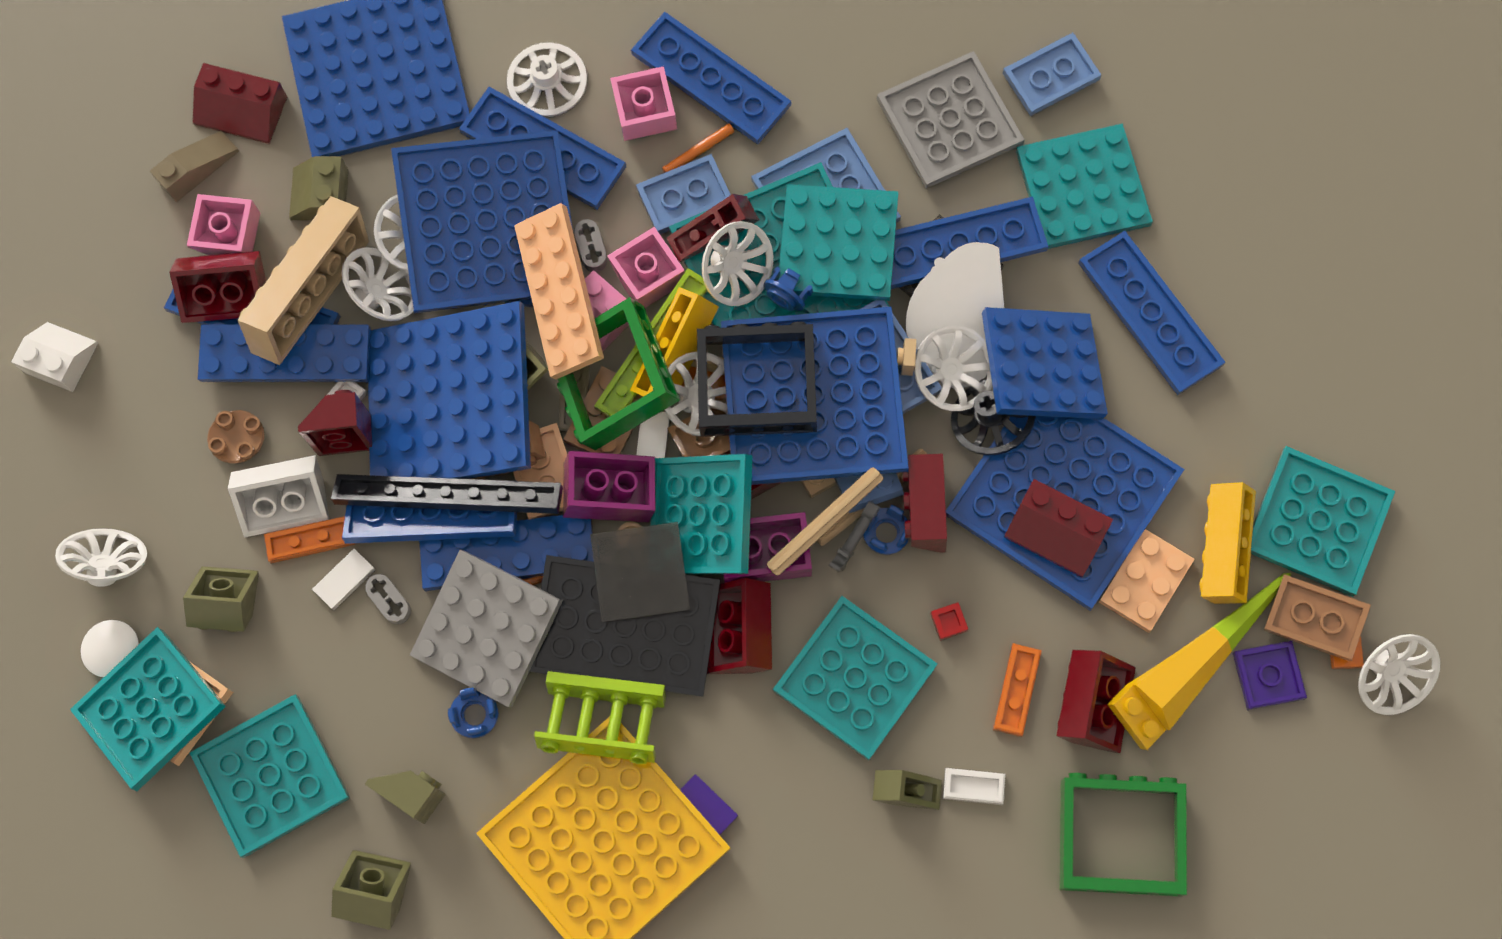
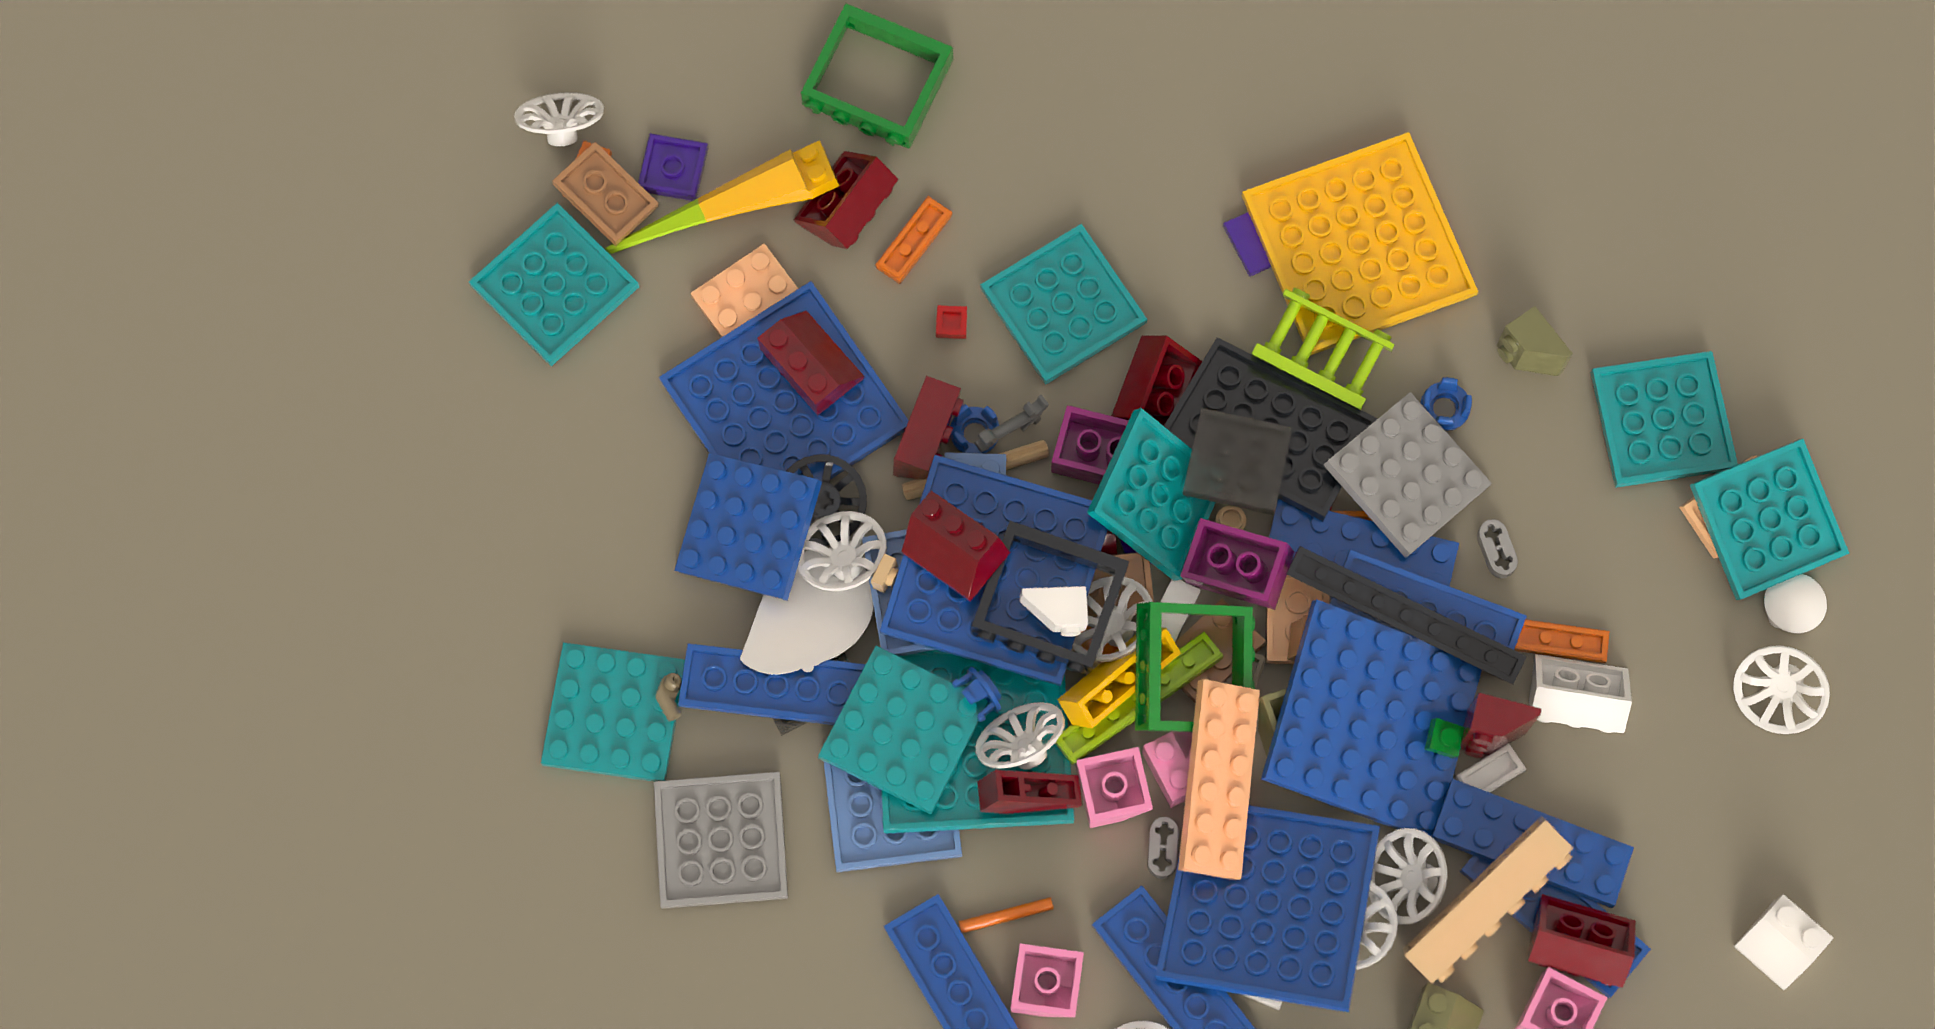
camera: 160 degrees left, 0 degrees up
olive slope [183,566,259,632] -> none
medium nougat dish [207,410,265,464] -> none
white tile [312,549,375,610] -> none
olive slope [331,850,411,930] -> none
medium blue plate [636,154,731,234] -> none
tan axle [767,467,883,576] -> none
olive slope [873,770,942,810] -> none
white tile [943,768,1005,805] -> none
medium blue plate [1002,33,1101,116] -> none
blue plate [1078,231,1226,395] -> none
yellow brick [1199,482,1256,604] -> none
none -> dark tan arm [655,673,682,722]
none -> dark red slope [901,491,1010,601]
none -> white slope [1020,586,1088,636]
none -> green plate [1425,718,1465,758]

